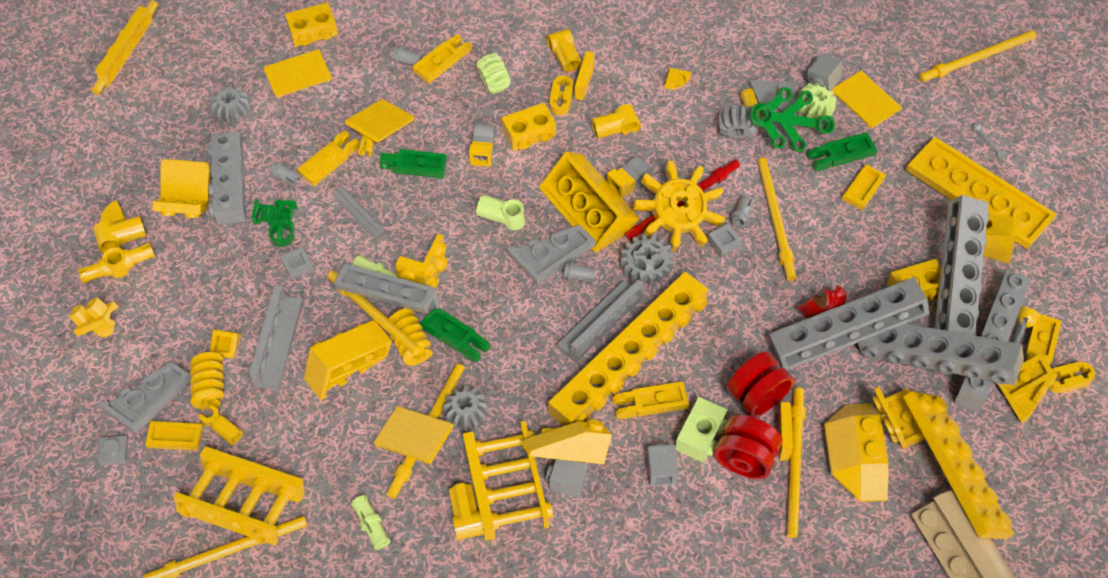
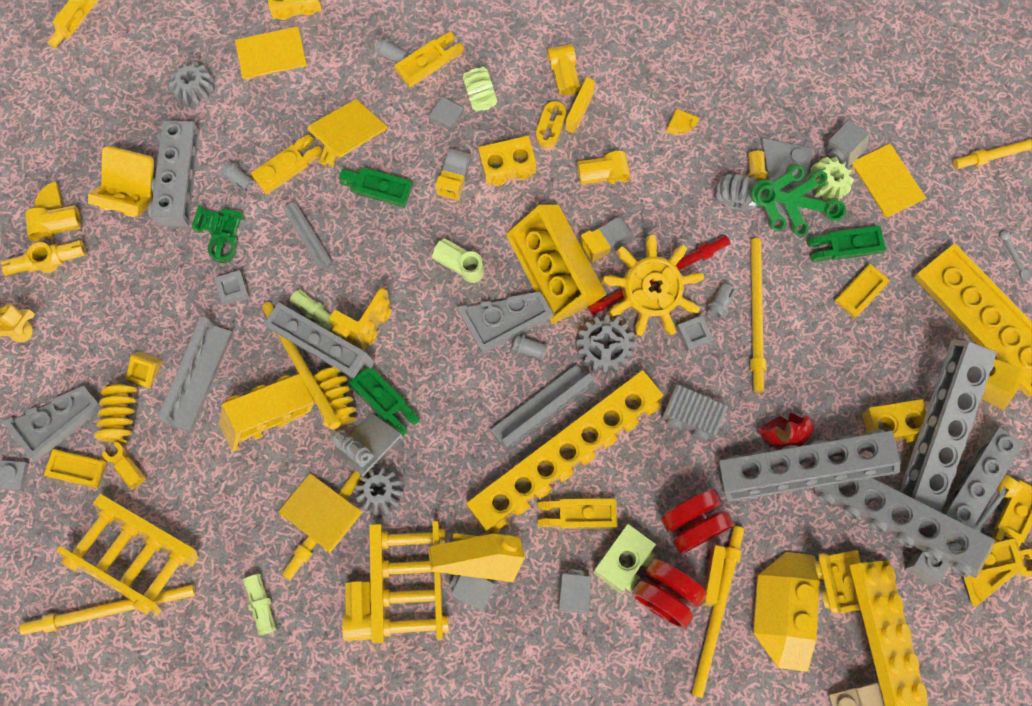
camera: 10 degrees right, 15 degrees up
none -> light grey hinge [332,413,402,476]
none -> light grey tile [429,97,464,131]
none -> light grey brick [662,385,728,442]

